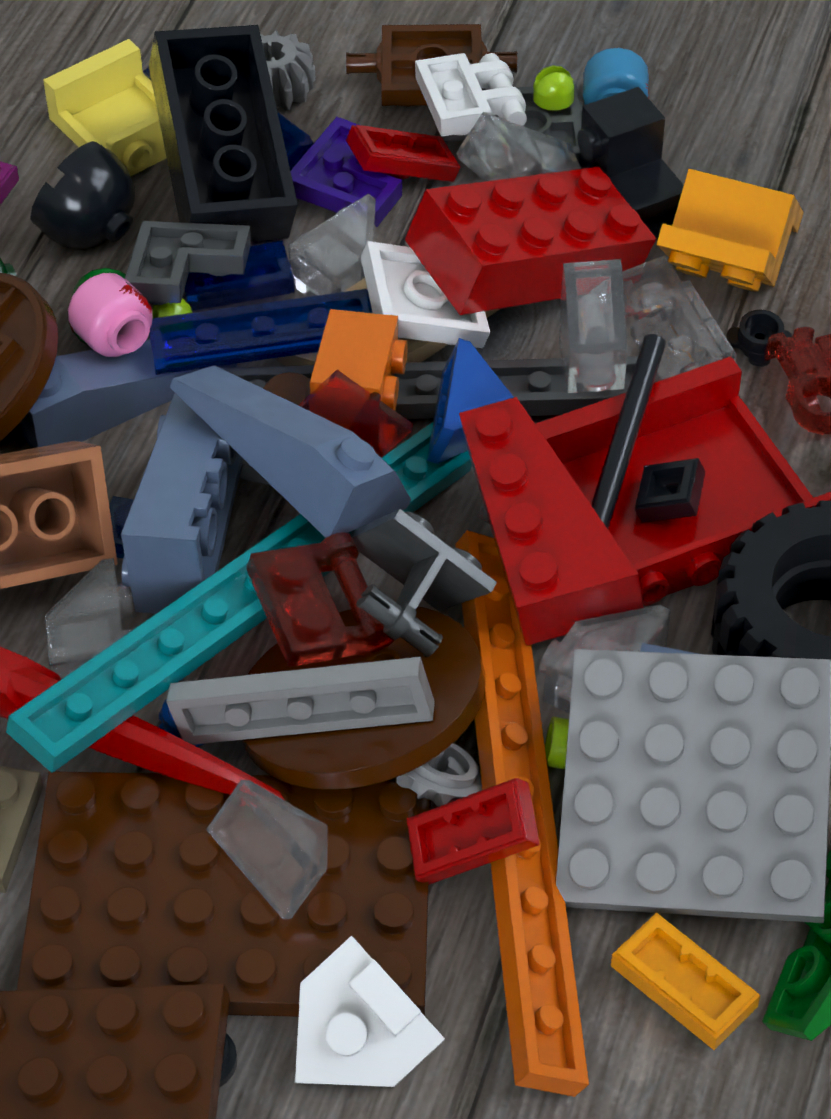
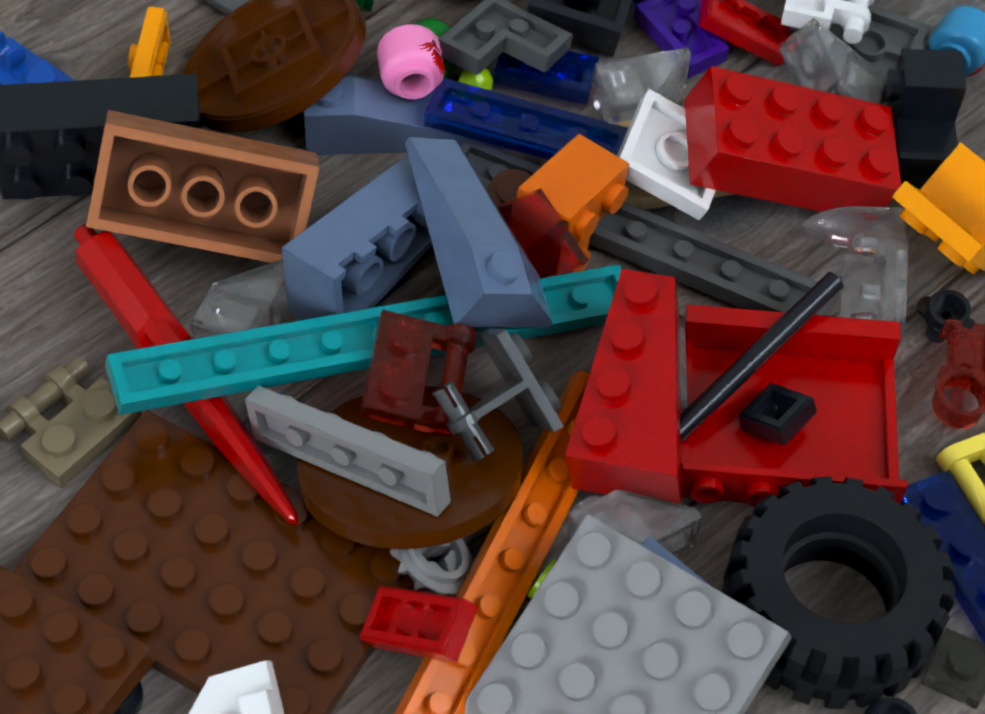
camera: 25 degrees right, 5 degrees up
clear slope [206,780,328,919] -> none
blue slope [427,338,514,464] -> none
lime hinge [533,65,575,110] -> none
clear slope [559,259,627,393] -> none

